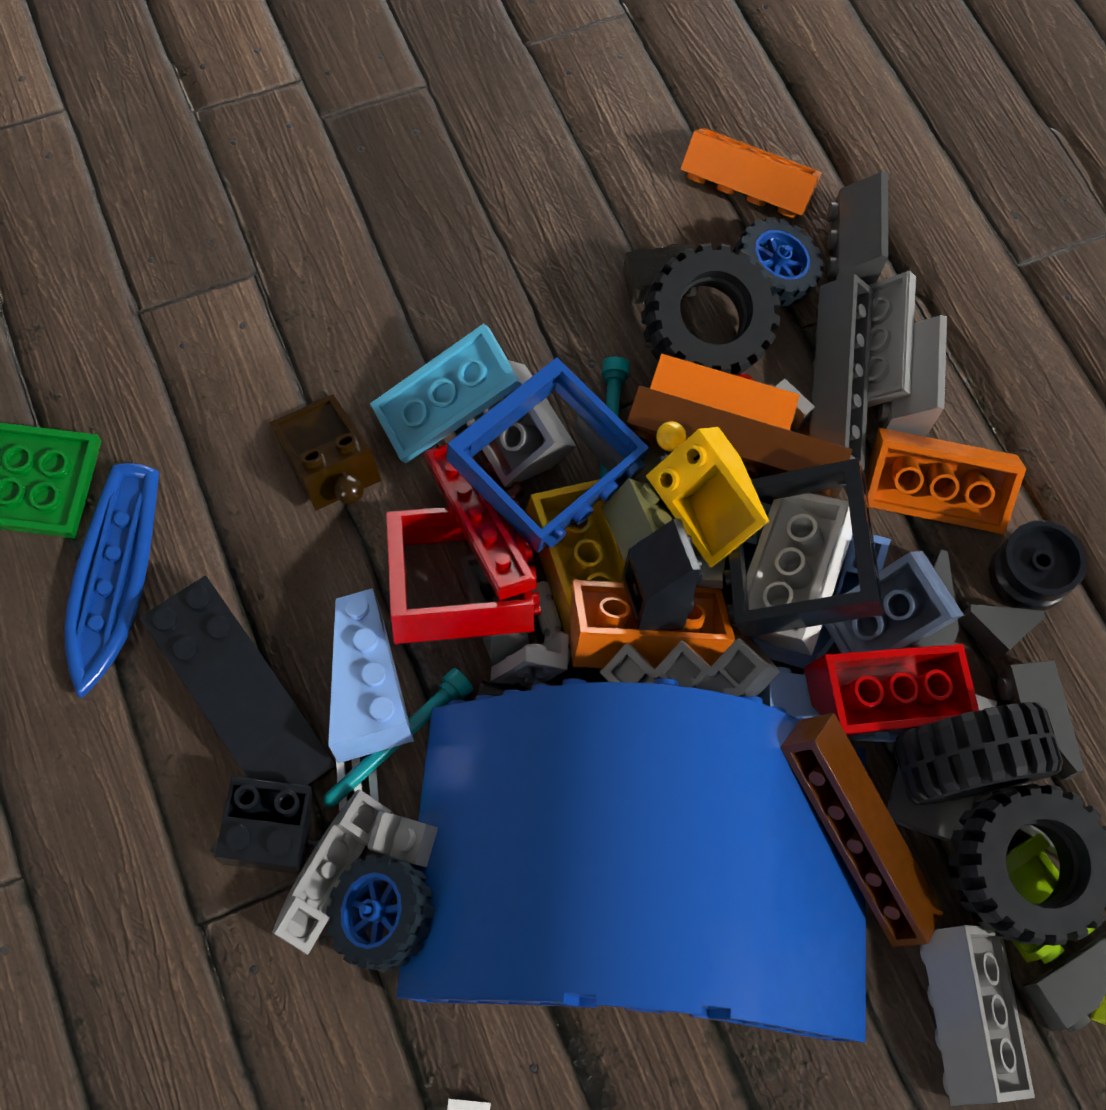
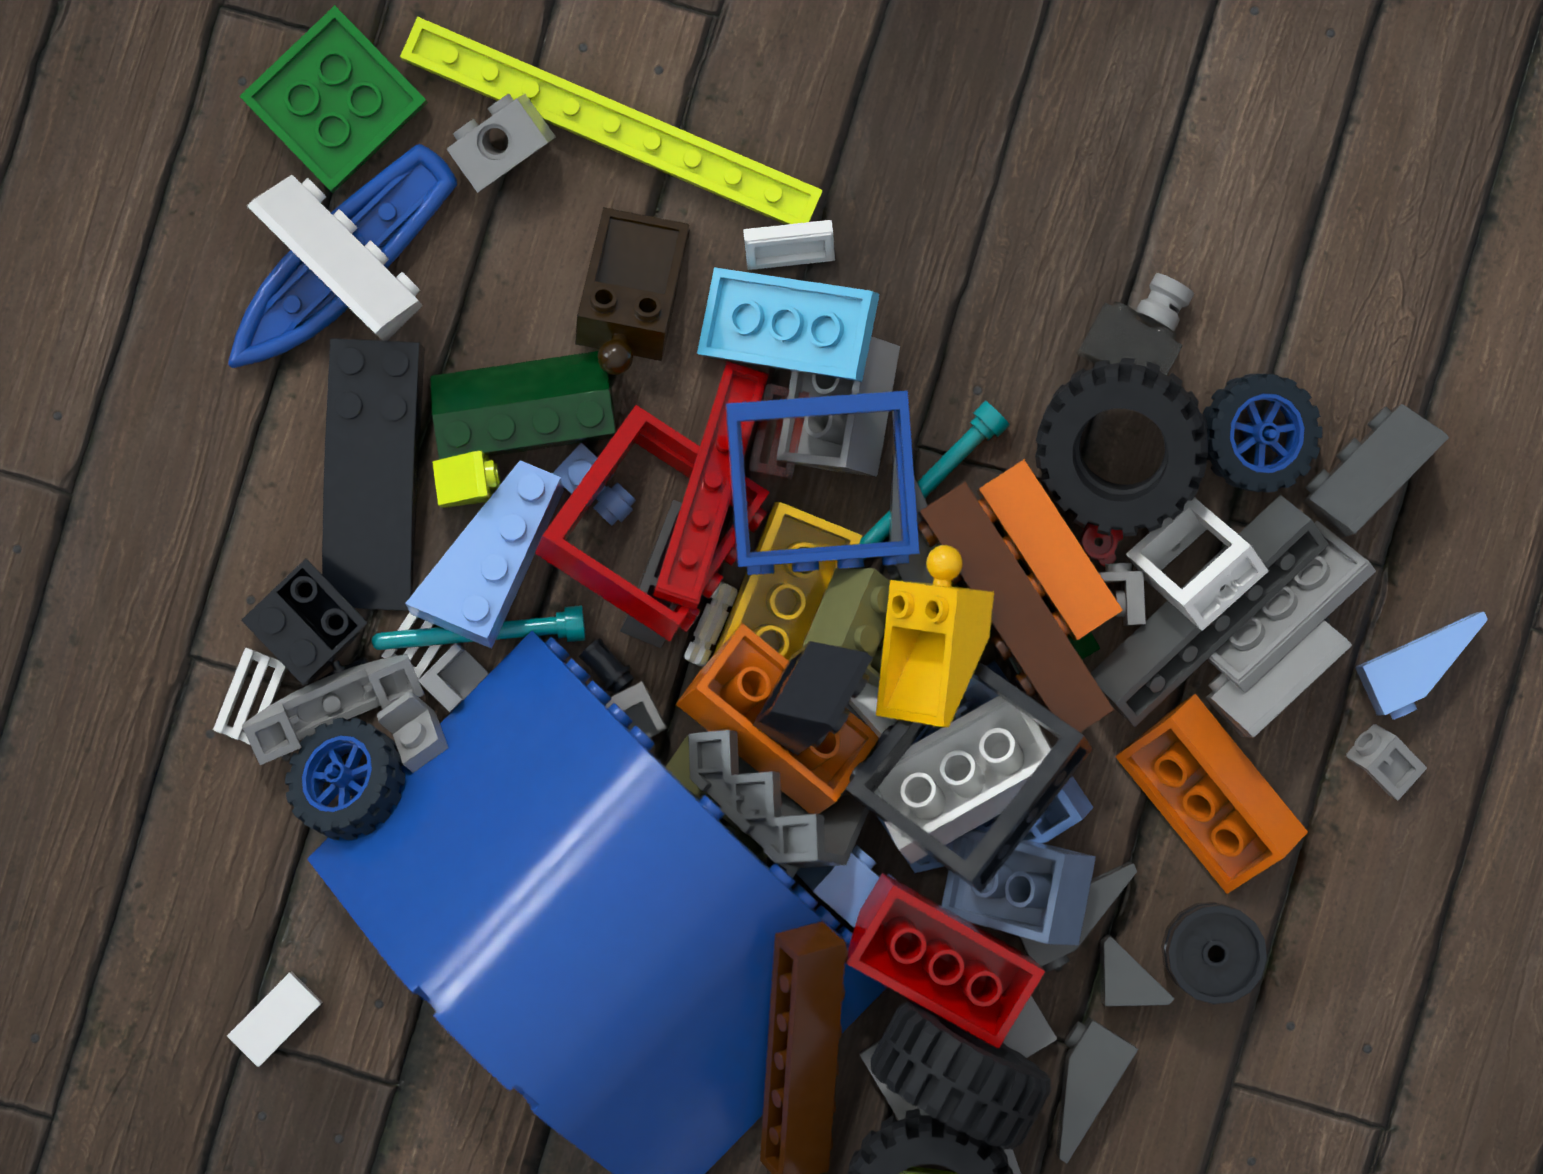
camera: 45 degrees right, 20 degrees up
light grey bracket [490,633,571,690] -> none
orange slope [680,128,822,218] -> none
none -> white tile [213,648,287,745]
none -> white slope [247,175,423,341]
none -> neon yellow plate [400,17,823,225]
none -> light grey panel [418,643,489,712]
none -> dark green slope [430,351,617,460]
none -> neon yellow slope [432,451,501,508]
none -> light grey brick [447,94,556,193]
none -> medium blue plate [552,443,636,526]
none -> white tile [743,220,835,270]
none -> white window [1126,497,1268,631]
none -> light grey wheel [1134,273,1194,333]
none -> light grey bracket [1346,724,1427,801]
none -> light blue slope [1355,612,1488,720]

